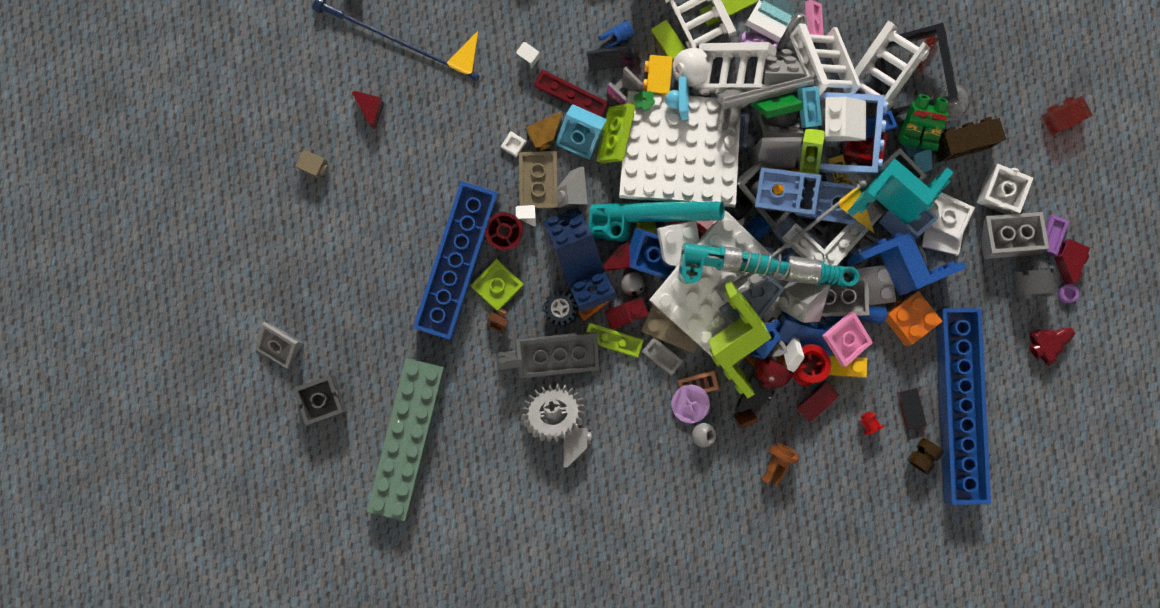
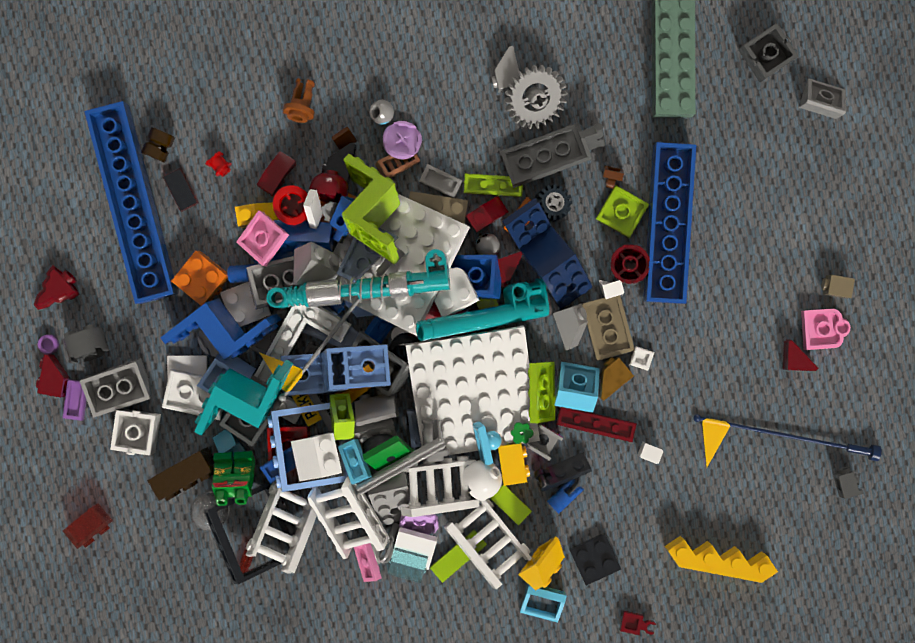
camera: 175 degrees right, 5 degrees up
none -> bright pink plate [801,309,851,350]

